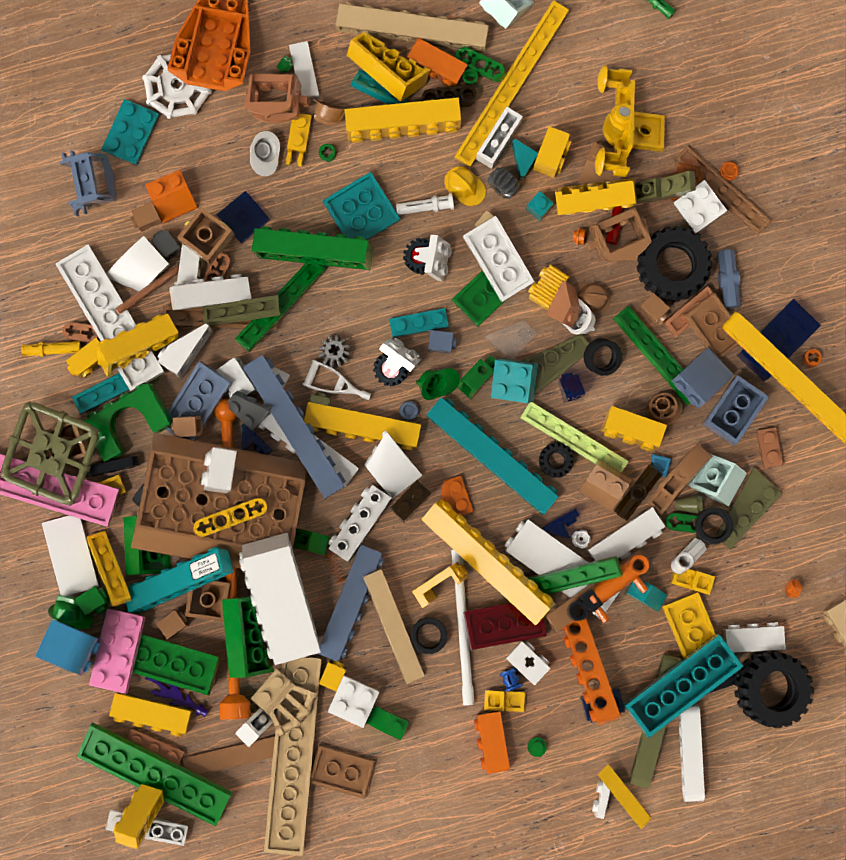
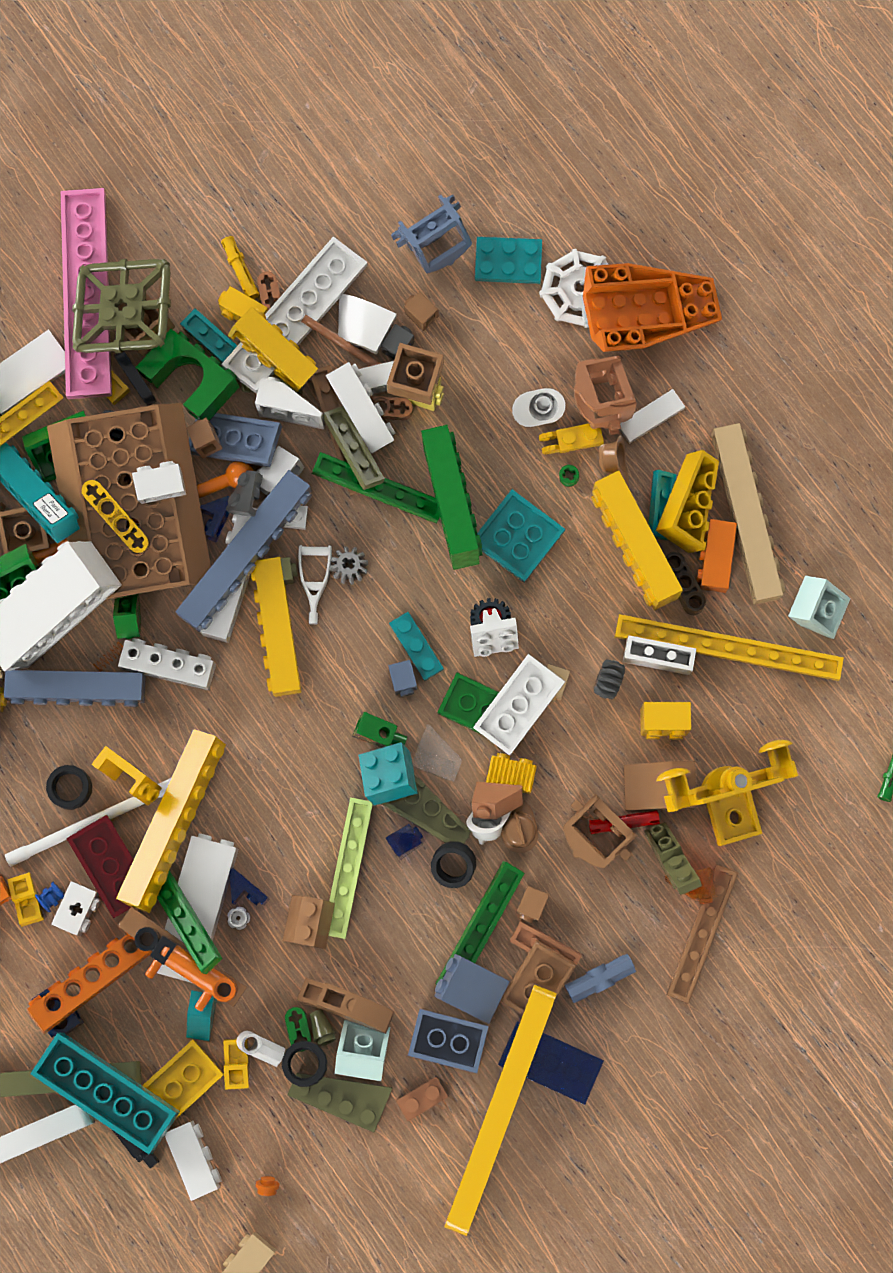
camera: 75 degrees right, 5 degrees down
orange slope [145,170,198,223] -> none
clear blue plate [217,191,270,244] -> none
green plate [276,55,293,73] -> none
tan tile [363,569,424,684] -> none
white slope [365,431,422,499] -> none
white plate [373,338,422,387] -> none
dark brown brick [390,480,431,523] -> none
white pin [396,193,454,216] -> none
sand blue tile [399,401,418,421] -> none
green piece [416,368,460,400] -> none
teal brick [426,397,559,515] -> none
orange wing [440,475,473,516] -> none
yellow piece [444,166,486,206] -> none
green beam [455,47,506,82] -> none
green hinge [463,69,478,85] -> none
teal slope [511,139,538,181] -> none
teal brick [526,191,554,222] -> none
black tyre [539,442,574,478] -> none
yellow wedge [555,178,637,215] -> none
orange plate [573,227,587,246] -> none
white brick [587,507,666,561] -> none
yellow brick [601,406,667,452] -> none
dark brown piece [614,465,662,521] -> none
black tyre [637,226,713,302] -> none
medium nougat piece [646,392,683,426] -> none
dark azure tile [651,454,671,478] -> none
white brick [674,180,727,234] -> none
orange plate [720,161,739,181] -> none
black tyre [734,651,814,728] -> none
orange bush [803,349,822,367] -> none

